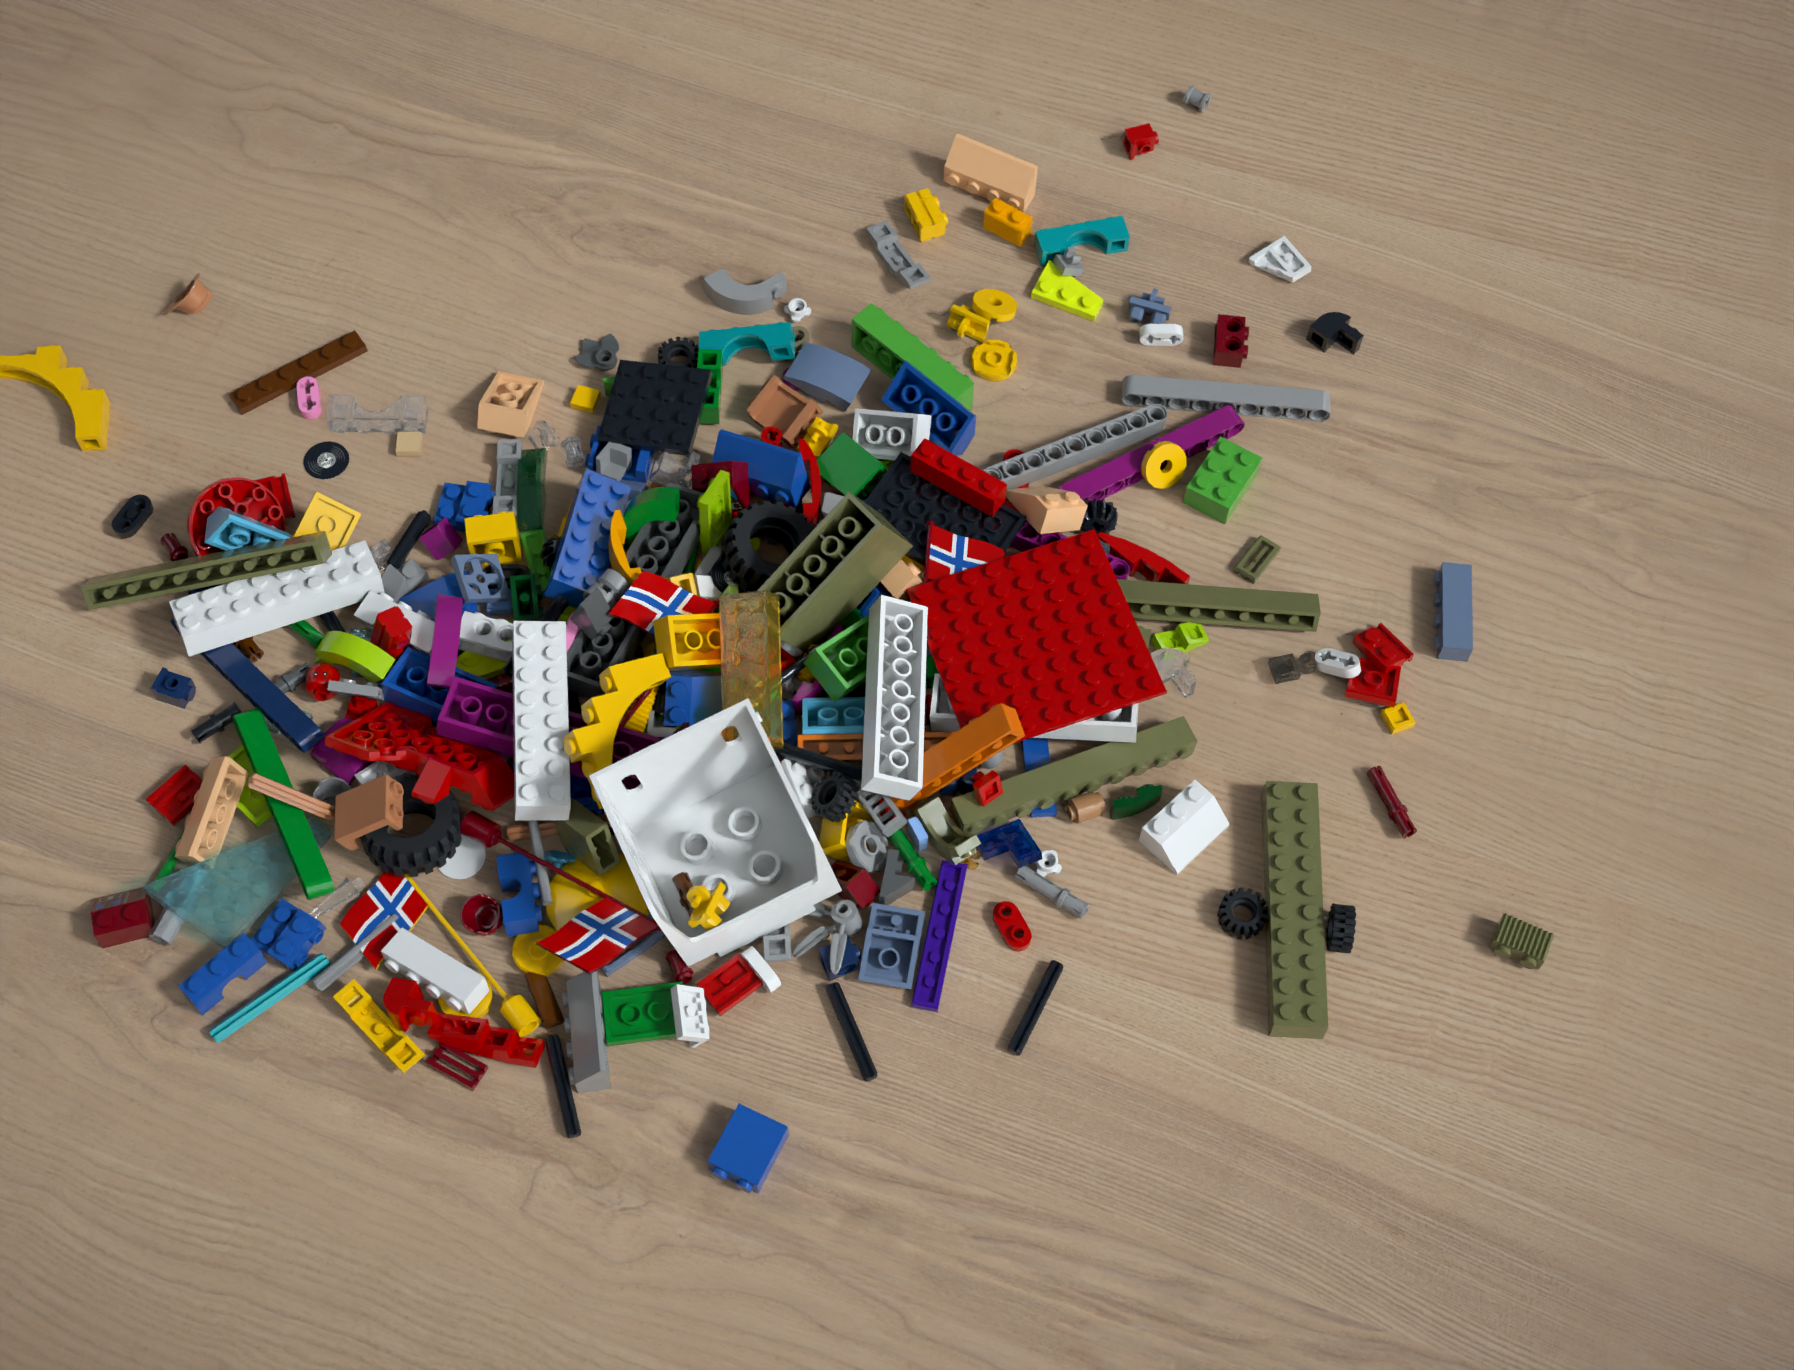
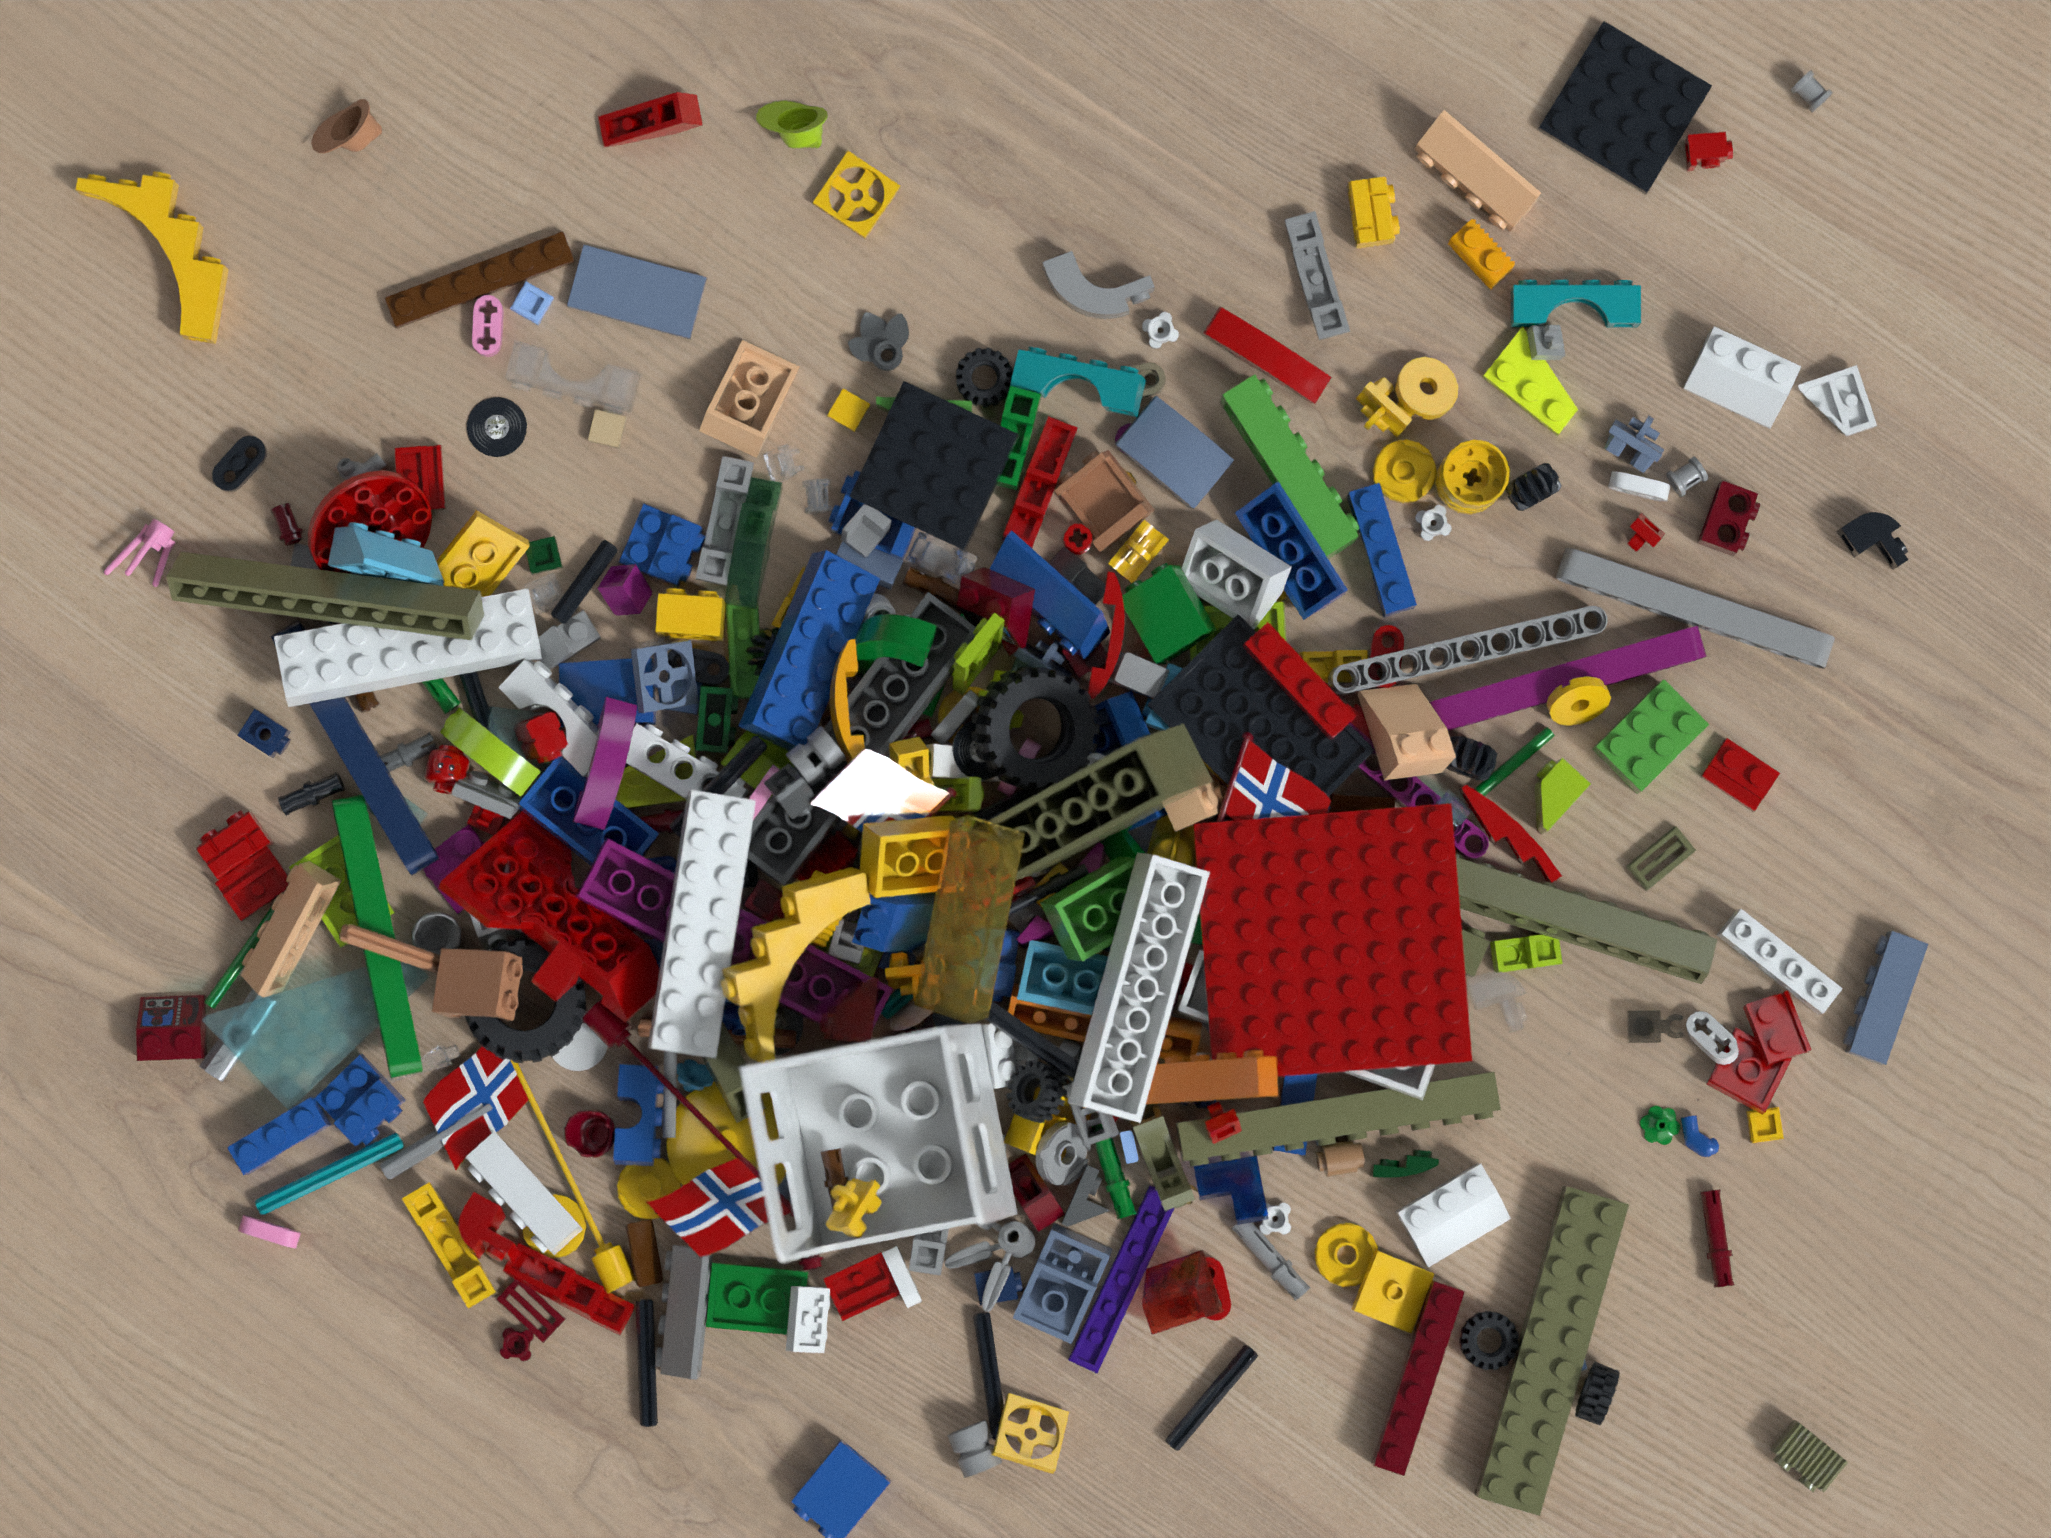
camera: 15 degrees right, 25 degrees up
none -> bright pink plant [104,519,176,587]
none -> red brick [196,810,274,880]
none -> bright pink beam [238,1215,301,1249]
none -> dark red plate [500,1327,534,1361]
none -> light blue tile [510,281,554,325]
none -> dark green plate [526,536,563,575]
none -> sand blue tile [567,245,707,340]
none -> red slope [598,92,703,148]
none -> lime piece [756,101,828,149]
none -> yellow piece [812,151,901,239]
none -> light grey wheel [947,1420,1002,1478]
none -> yellow piece [992,1393,1069,1474]
none -> red slope [1002,416,1078,548]
none -> clear red slope [1142,1250,1223,1335]
none -> red slope [1203,307,1332,404]
none -> yellow tile [1314,1223,1378,1287]
none -> blue arch [1347,483,1417,617]
none -> yellow plate [1351,1250,1435,1333]
none -> dark red brick [1371,1280,1465,1476]
none -> white plate [1415,505,1451,541]
none -> yellow wheel [1435,440,1510,515]
none -> green bar [1474,727,1555,796]
none -> black gear [1505,463,1562,511]
none -> lime slope [1535,758,1591,834]
none -> black plate [1538,21,1712,195]
none -> red tile [1627,513,1666,552]
none -> green plant [1640,1106,1680,1145]
none -> light grey bush [1666,456,1709,497]
none -> blue arm [1681,1115,1719,1157]
none -> white slope [1683,326,1801,429]
none -> red plate [1700,738,1780,812]
none -> white brick [1717,909,1843,1014]

